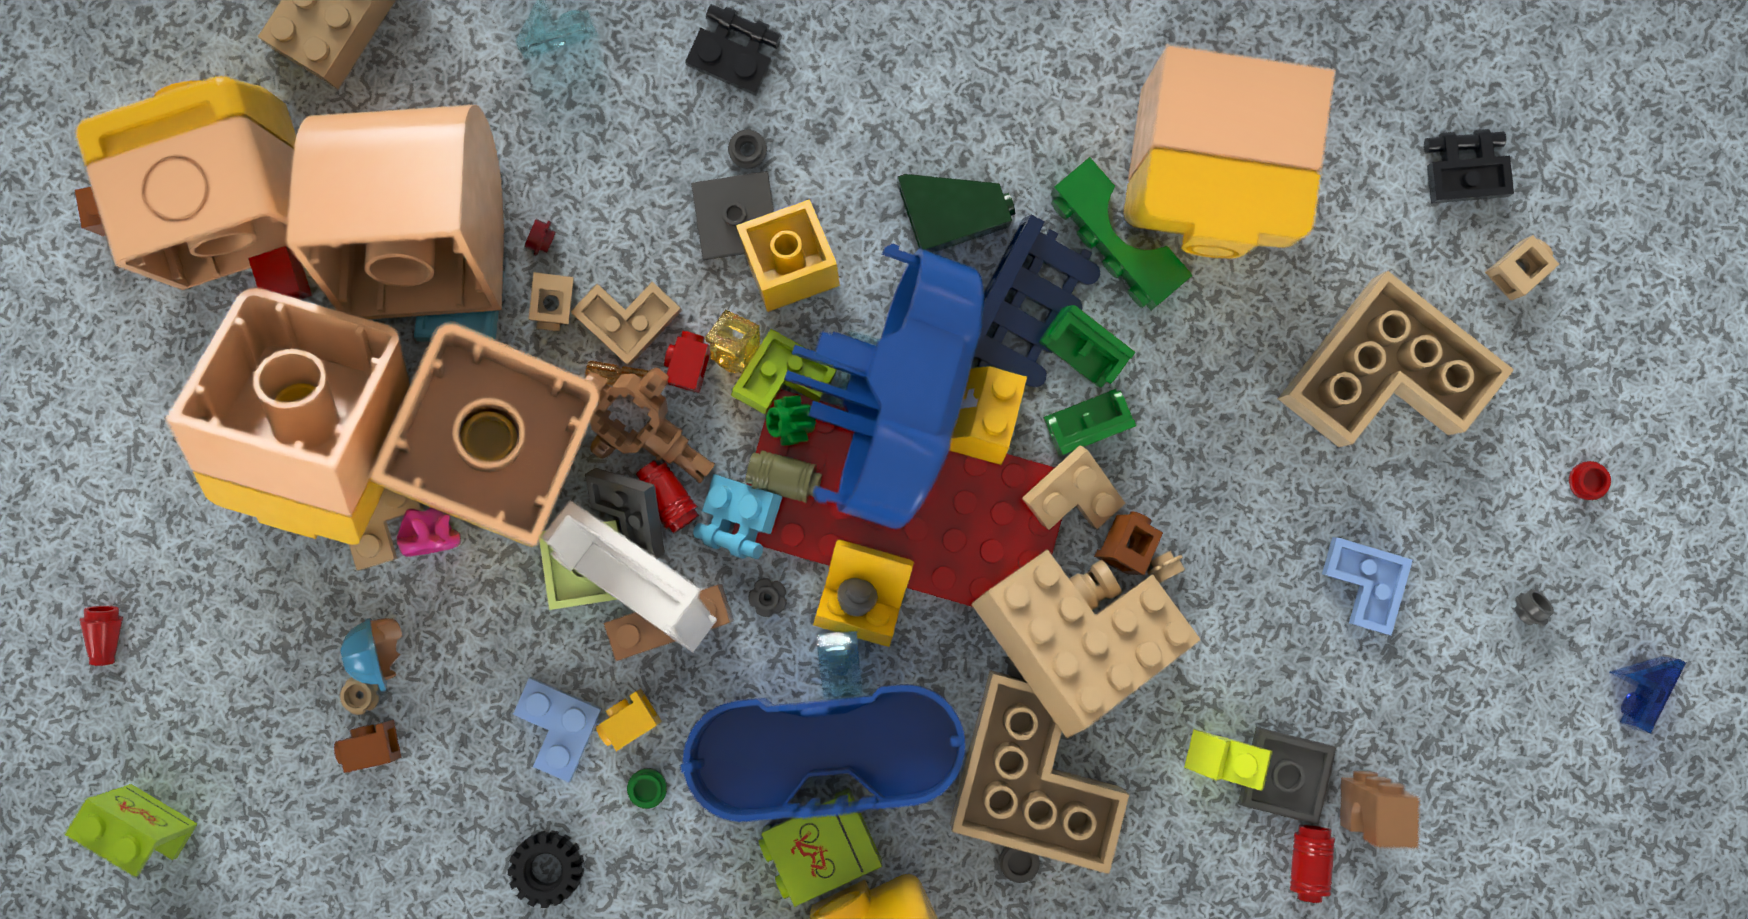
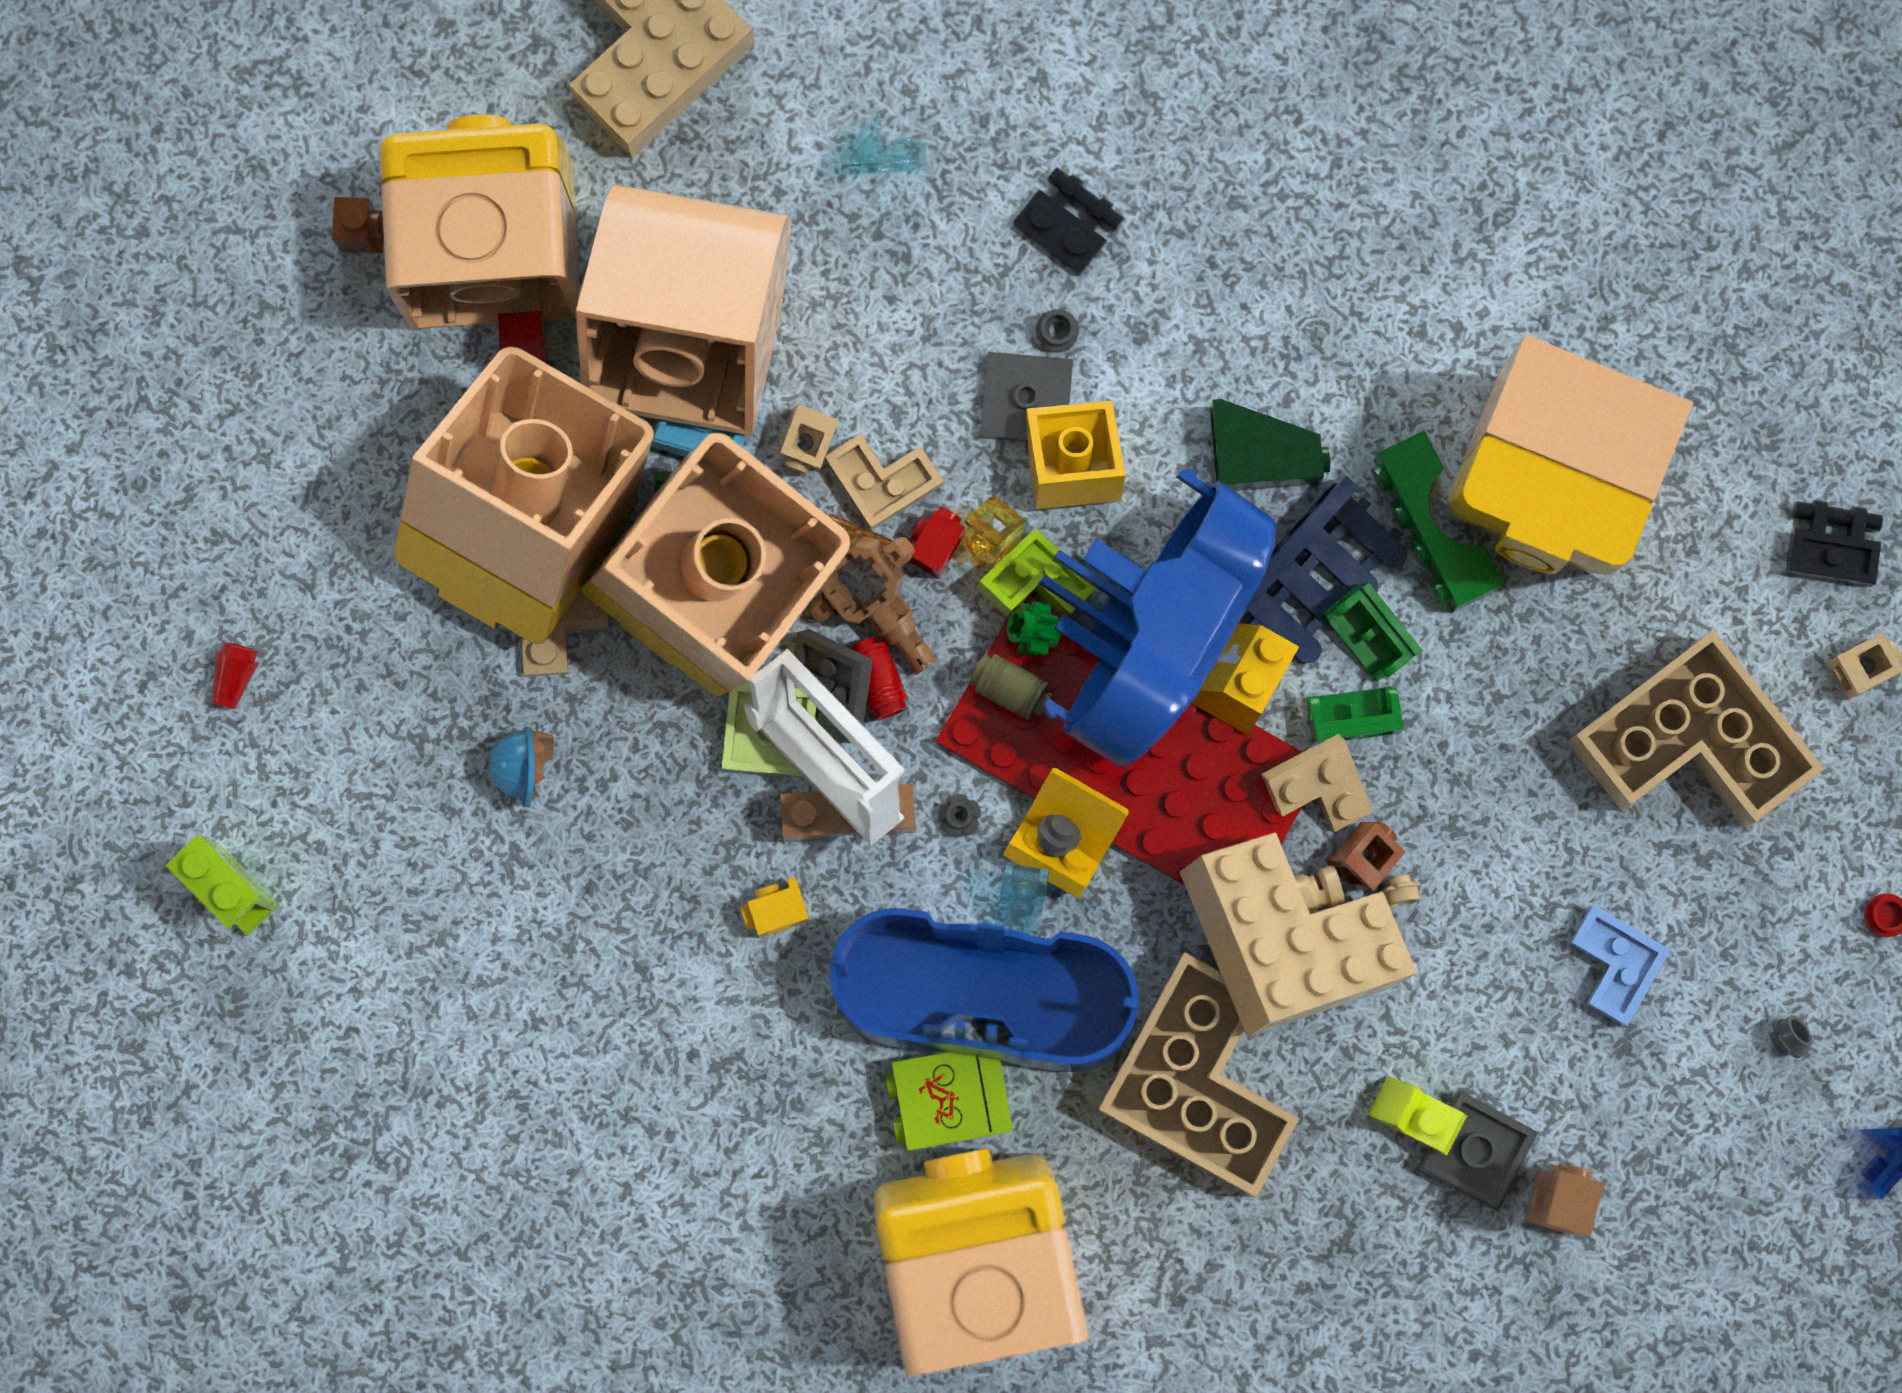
camera: 10 degrees right, 5 degrees down
dark orange brick [334,719,402,773] -> none
tan plate [340,677,379,715] -> none
dark pink piece [397,507,461,557] -> none
black tyre [507,830,584,908] -> none
light blue plate [513,677,603,783] -> none
dark red plate [524,219,556,256] -> none
green plate [627,768,667,809] -> none
medium azure plate [693,474,782,559] -> none
dark grey tile [999,846,1040,883] -> none
red head [1290,825,1335,903] -> none

